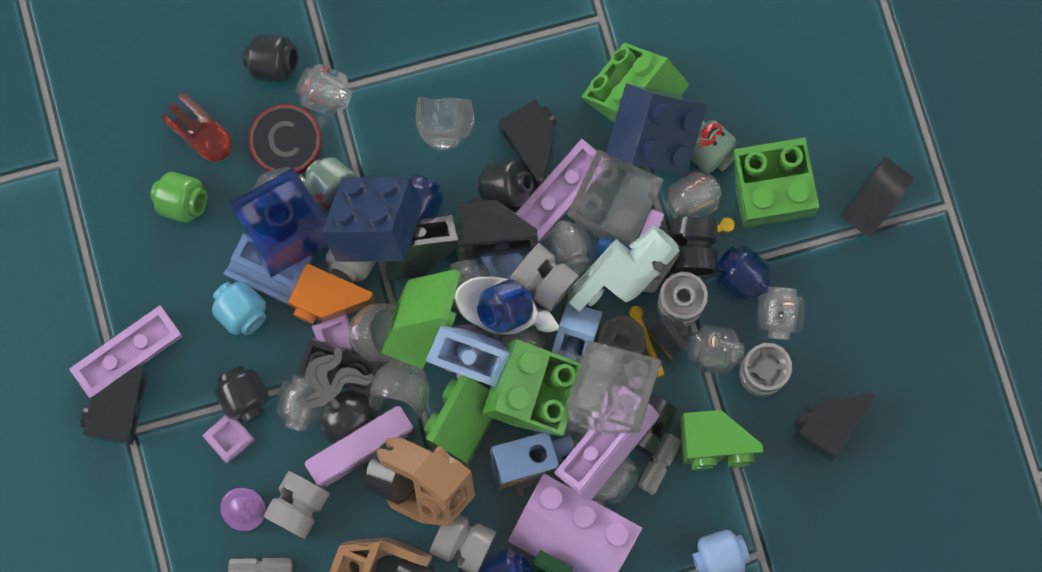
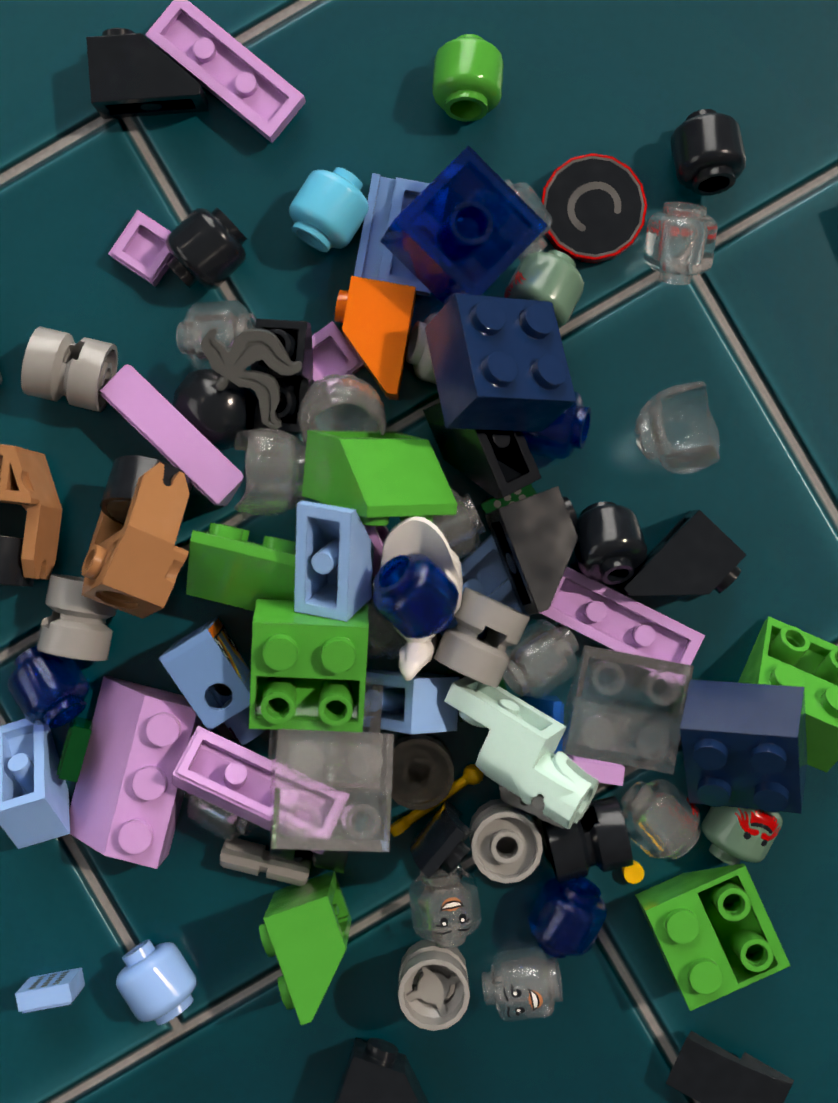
camera: 75 degrees right, 10 degrees up
clear red arm [160,91,232,162] -> none
medium lavender hat [220,488,266,531] -> none

